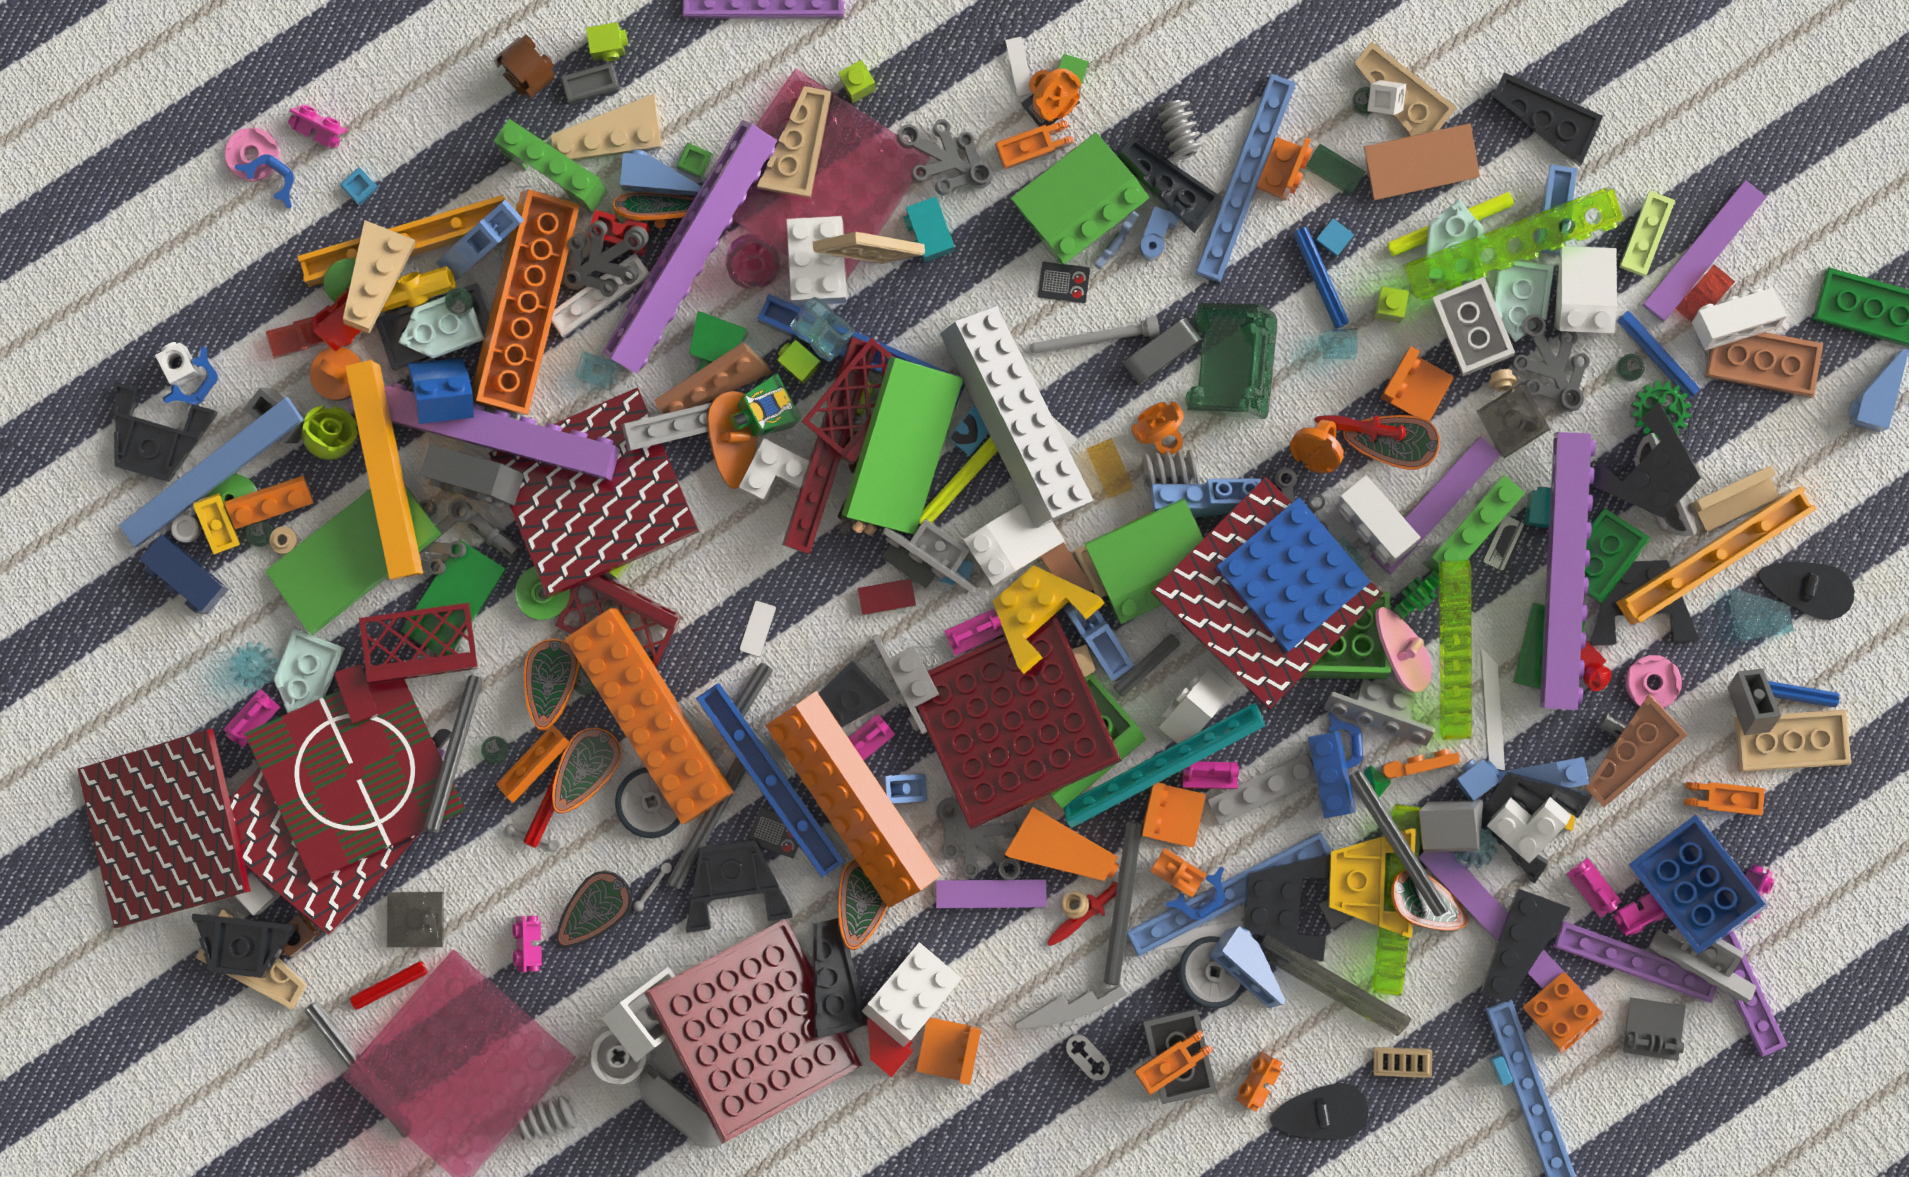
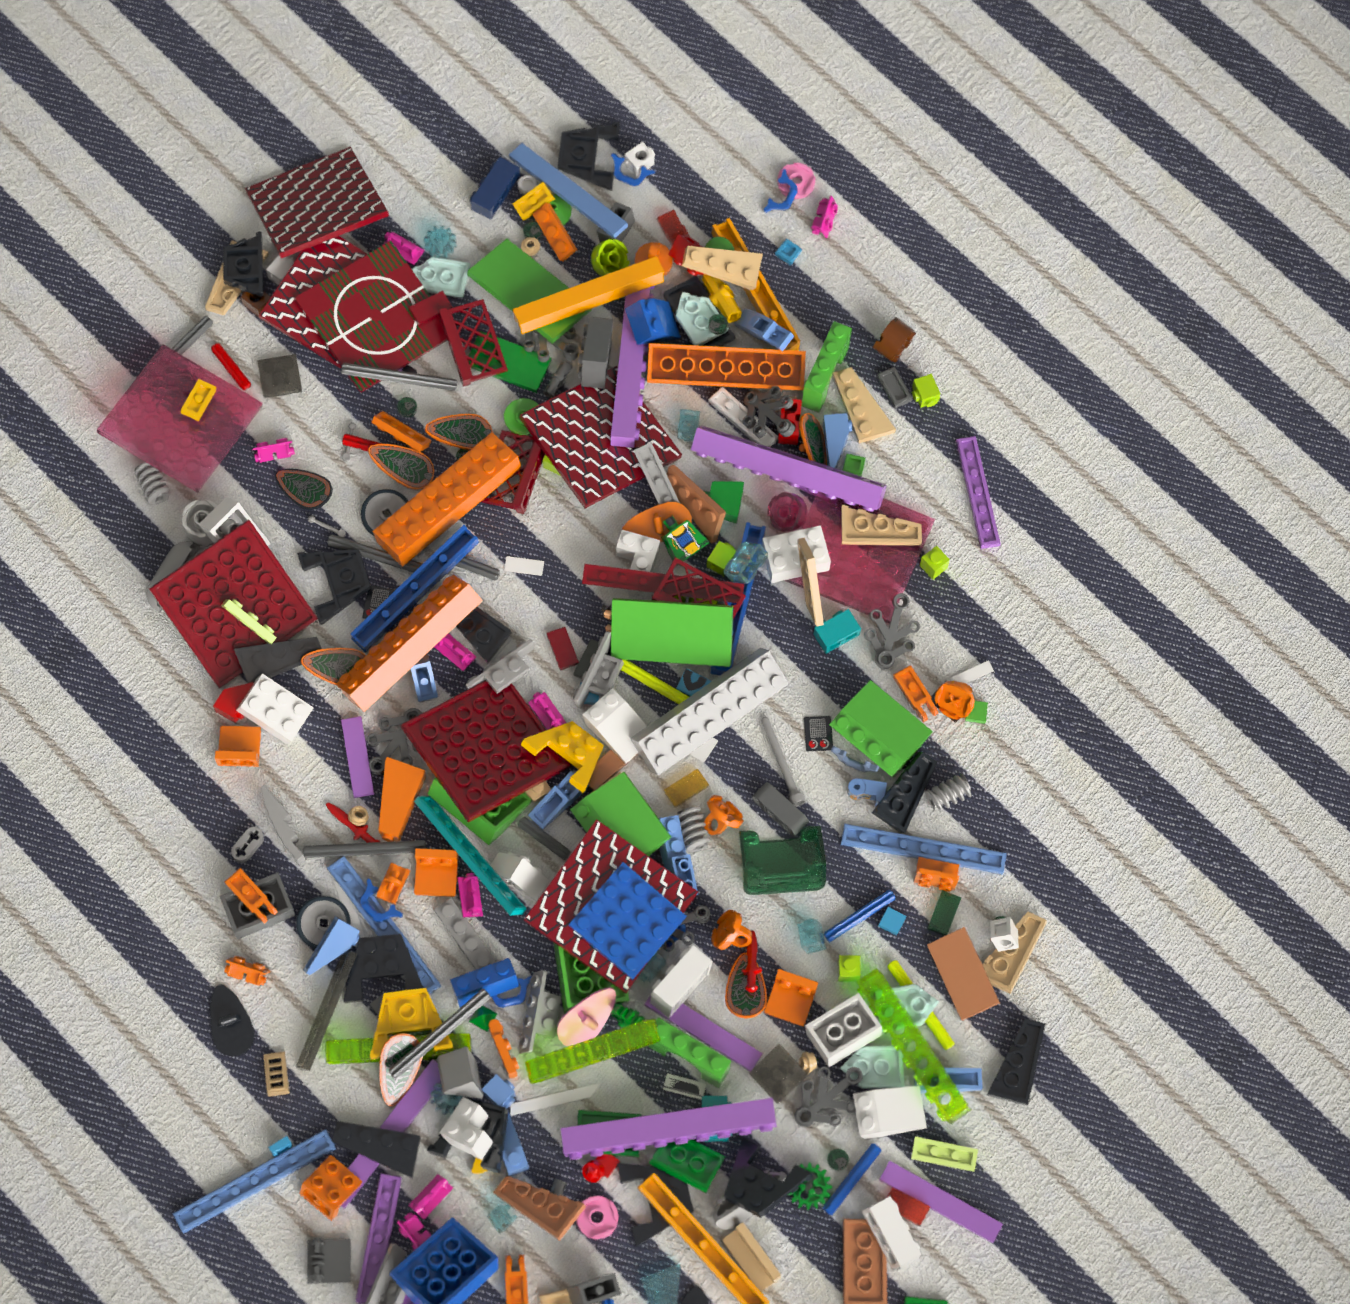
camera: 70 degrees right, 15 degrees down
none -> yellow plate [181,379,216,421]
none -> yellowish green plate [221,599,277,644]
none -> clear light blue tile [487,1204,517,1234]

